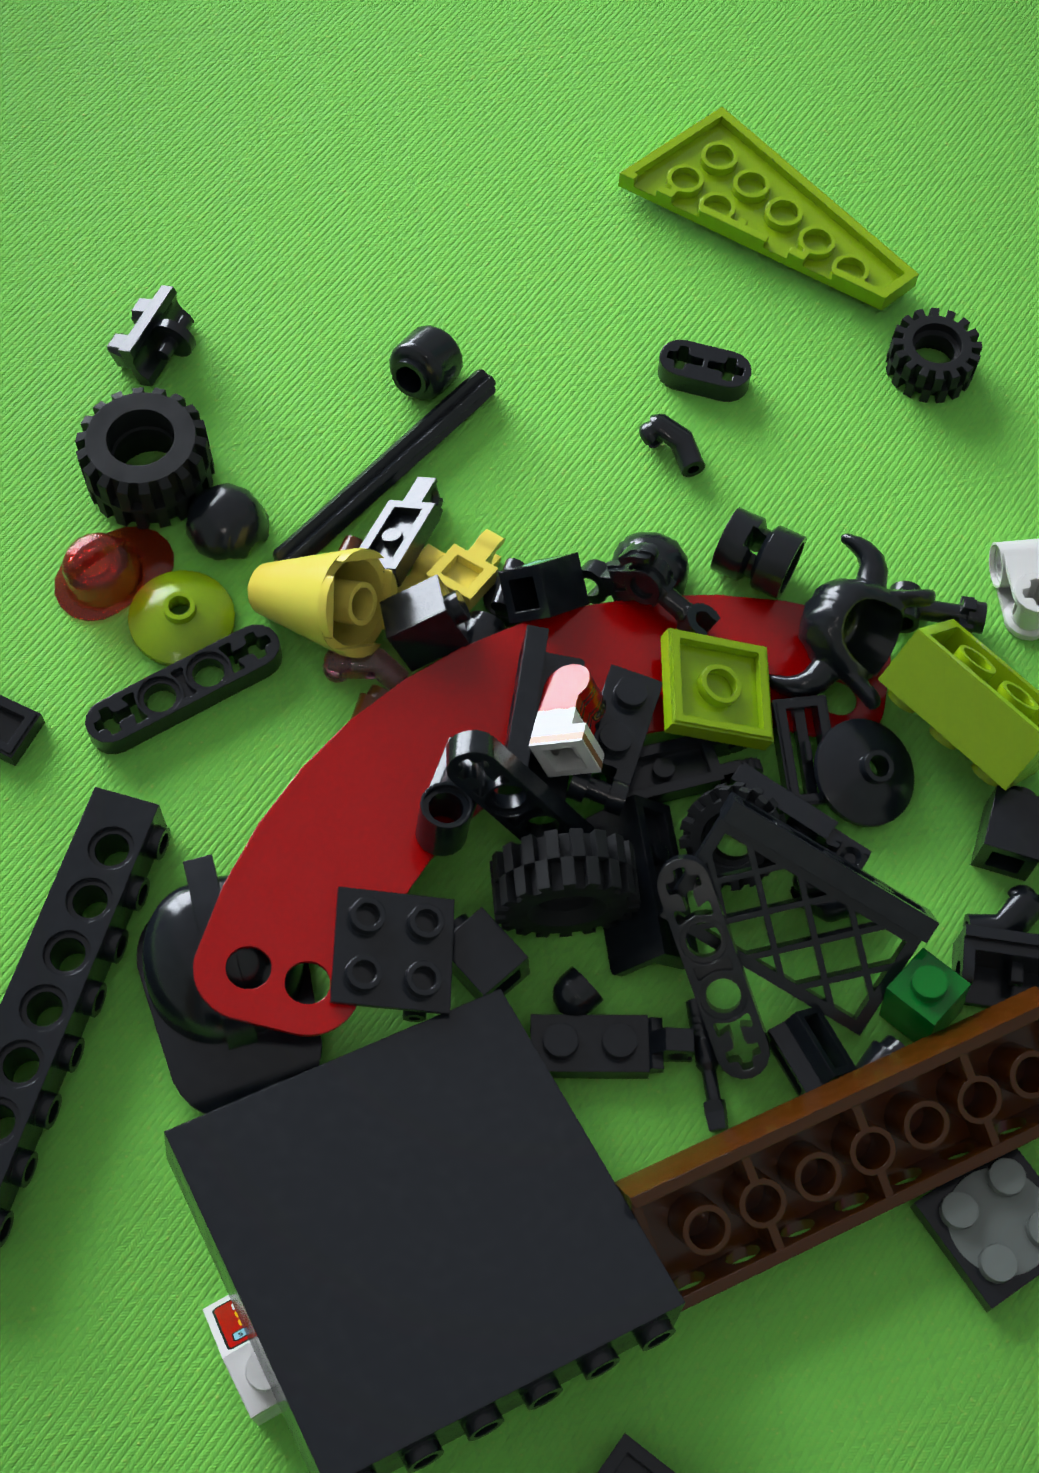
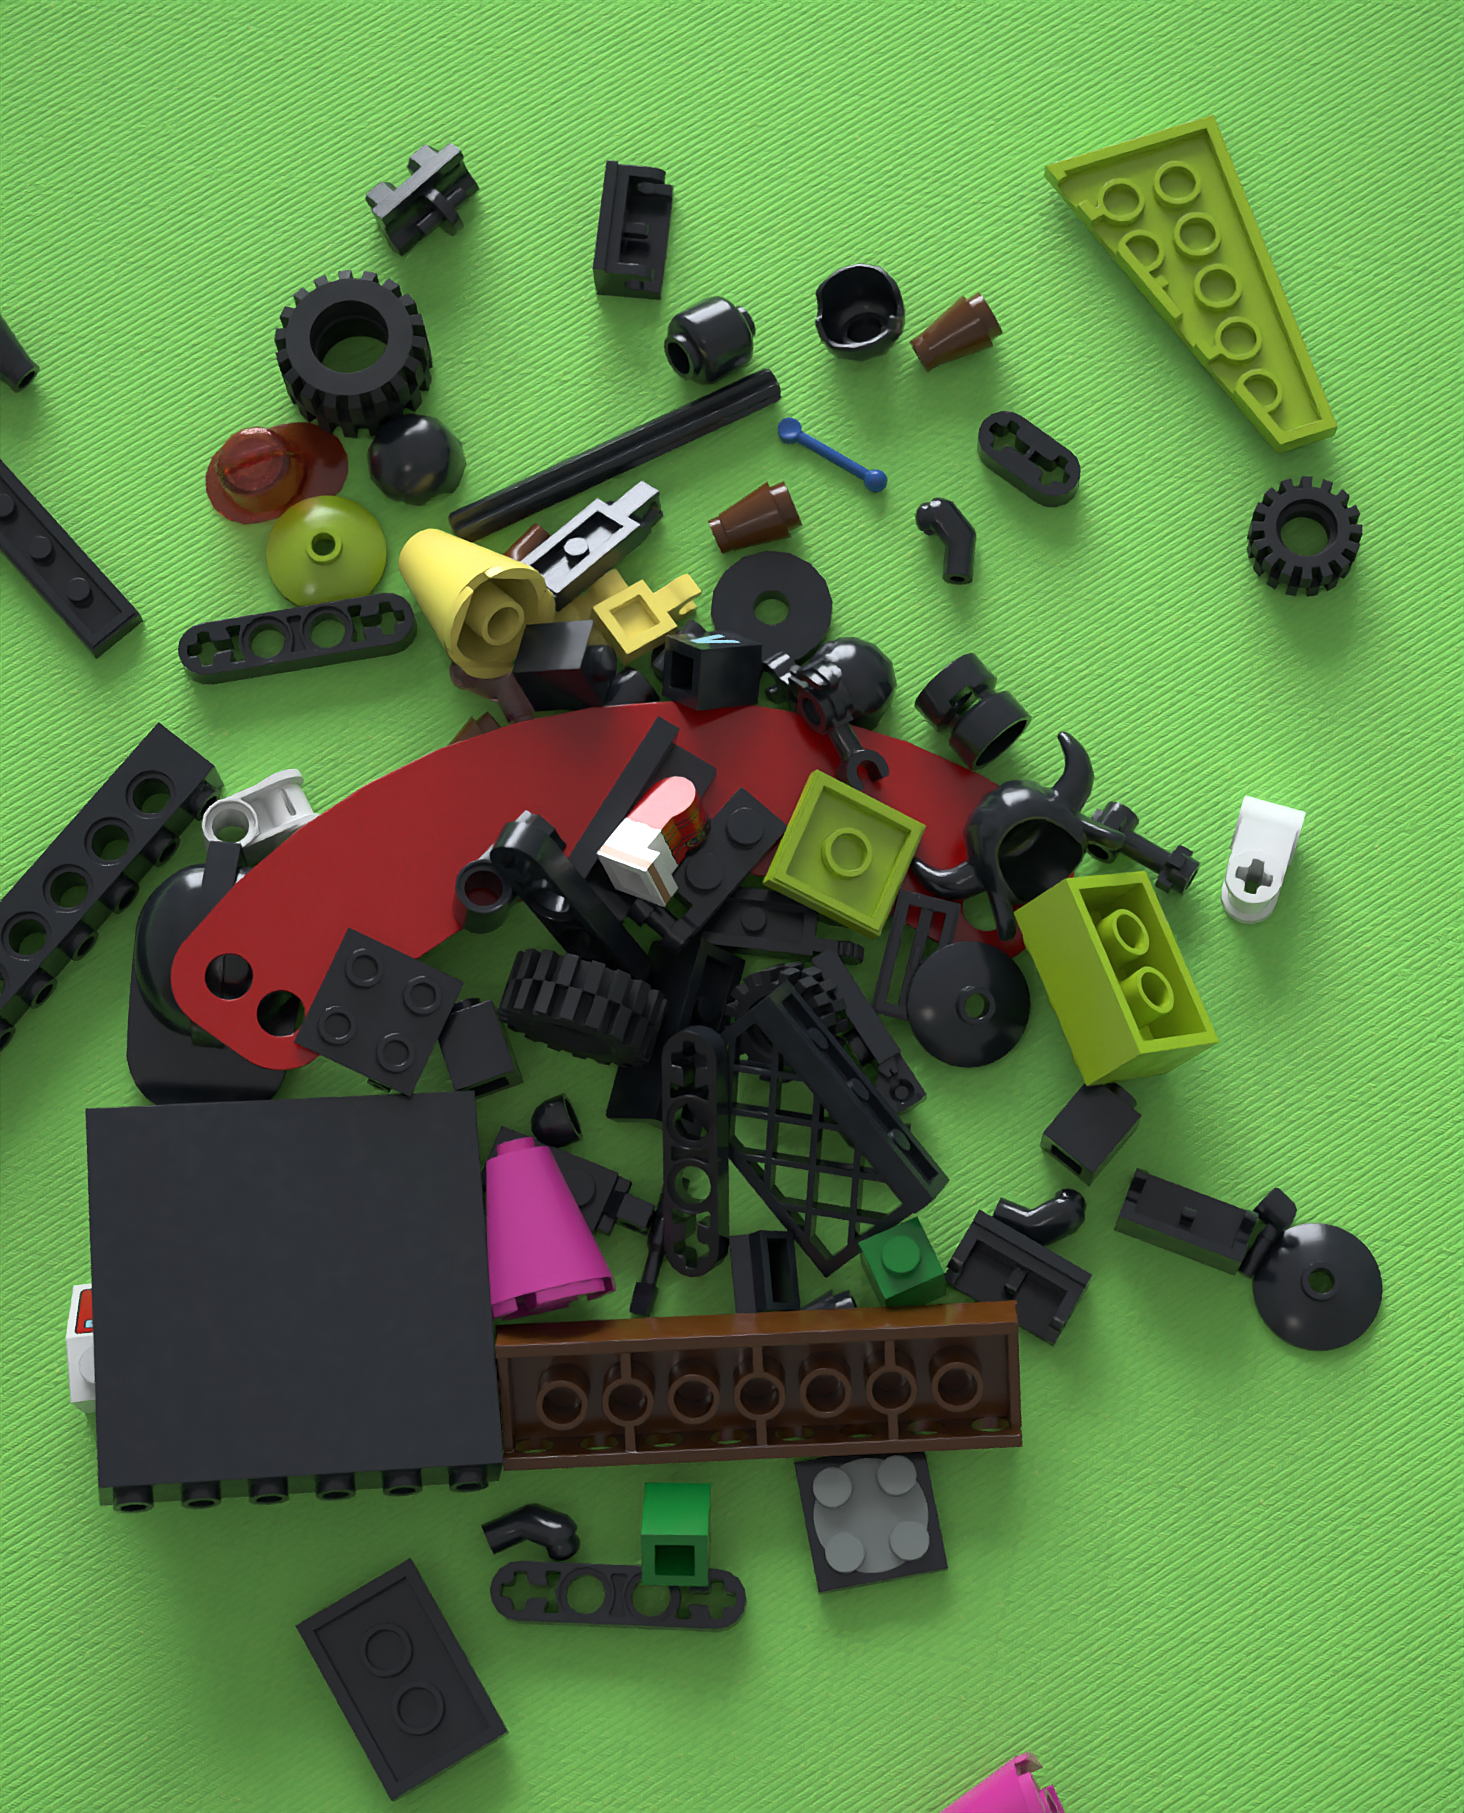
camera: 30 degrees right, 10 degrees up
none -> white piece [202,769,321,866]
none -> black arm [481,1503,580,1561]
none -> dark pink cone [486,1137,617,1321]
none -> black beam [490,1561,747,1632]
none -> black hinge [593,160,674,300]
none -> green brick [641,1482,711,1586]
none -> reddish brown cone [708,481,803,554]
none -> black tile [711,551,833,666]
none -> blue hinge [778,418,888,493]
none -> black hair [815,263,906,362]
none -> reddish brown cone [909,292,1003,372]

